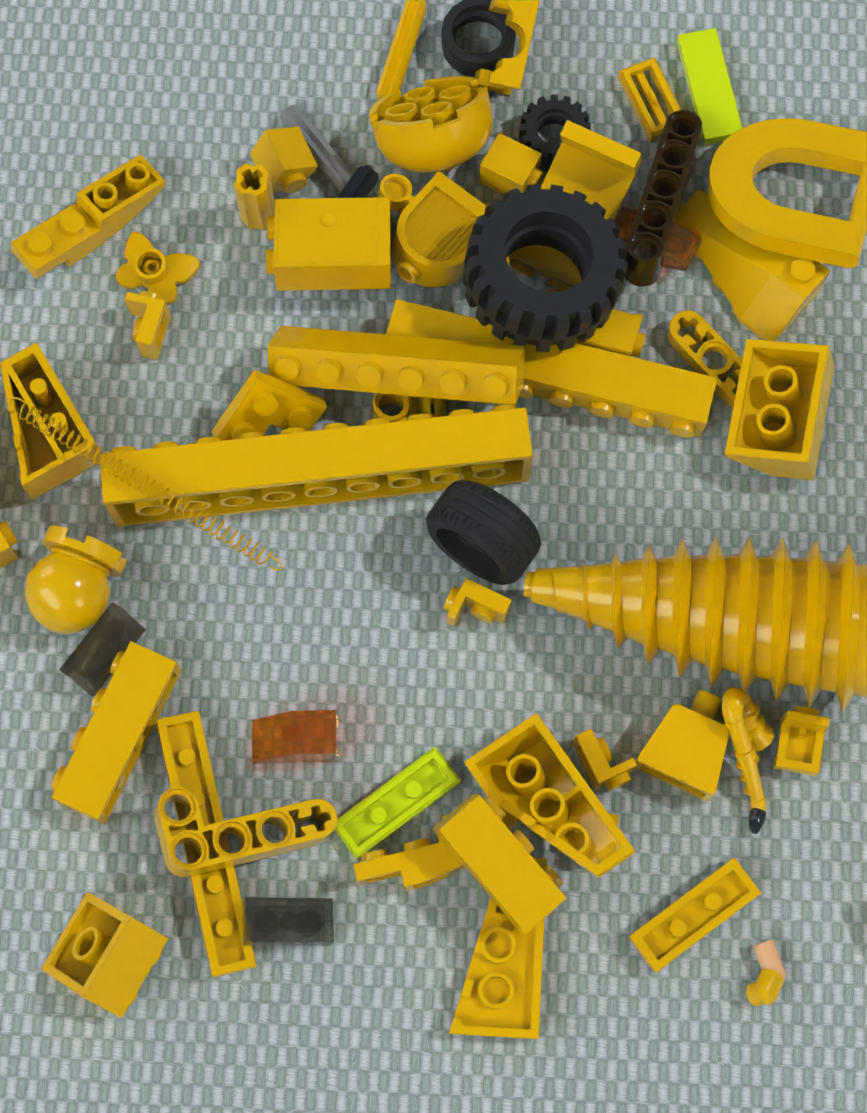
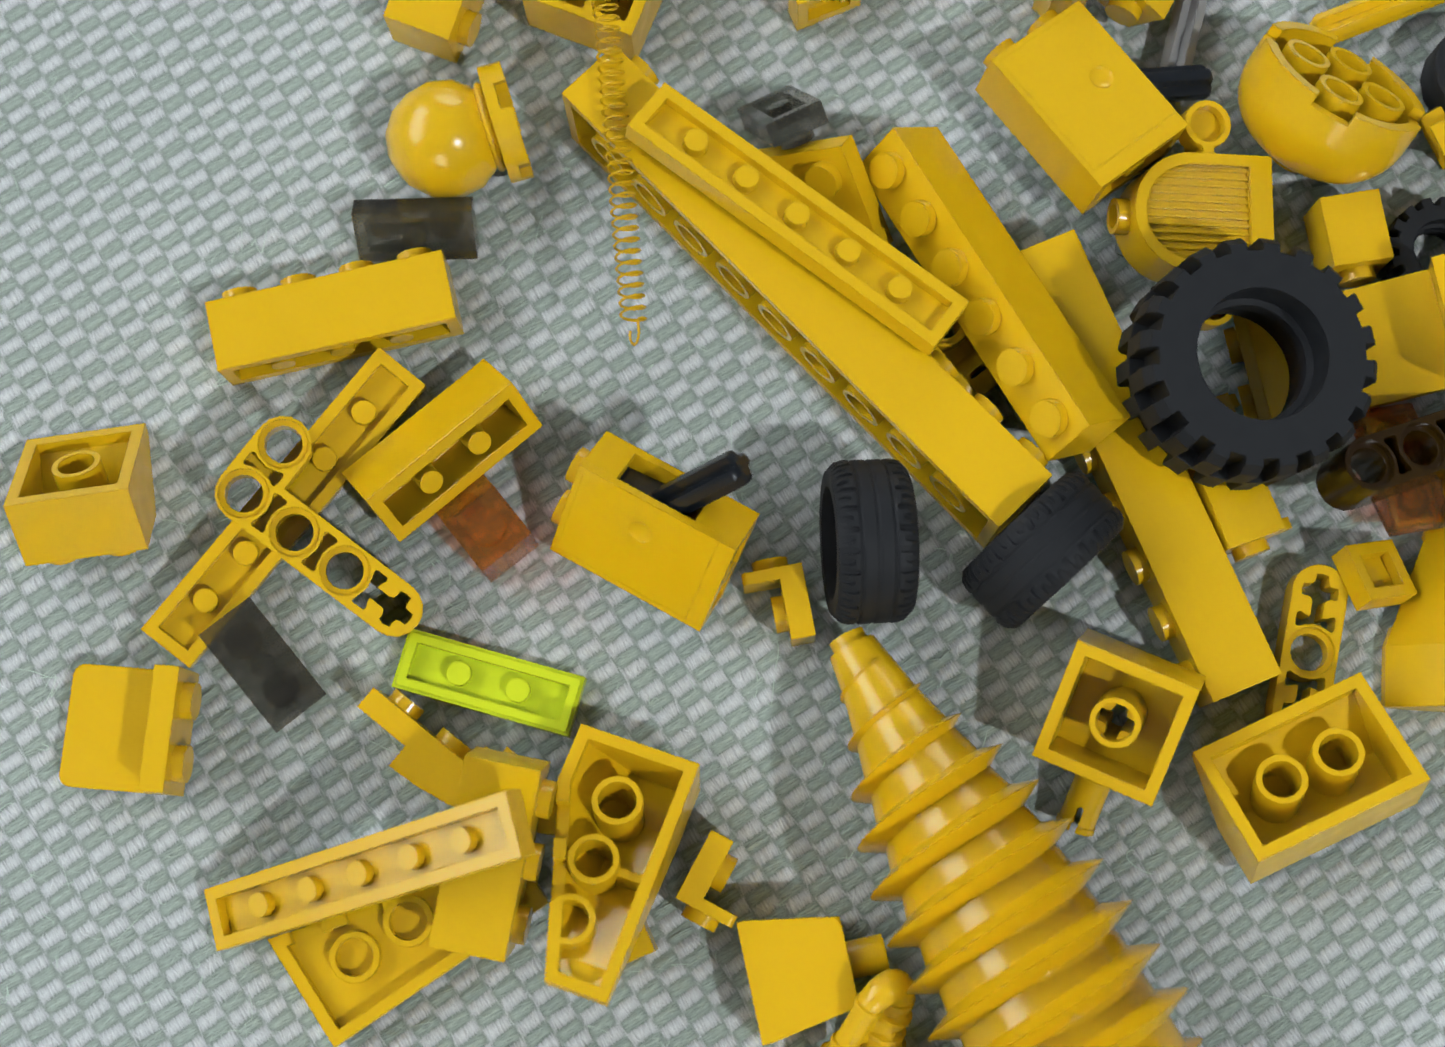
camera: 55 degrees right, 5 degrees up
none -> yellow bracket [59,664,202,797]
none -> yellow plate [204,789,536,951]
none -> yellow brick [342,359,543,542]
none -> yellow piece [550,431,760,632]
none -> yellow plate [625,82,970,357]
none -> clear smoke plate [737,85,829,150]
none -> black tyre [962,471,1124,629]
none -> yellow brick [1032,628,1206,837]
none -> yellow tile [1331,539,1417,611]

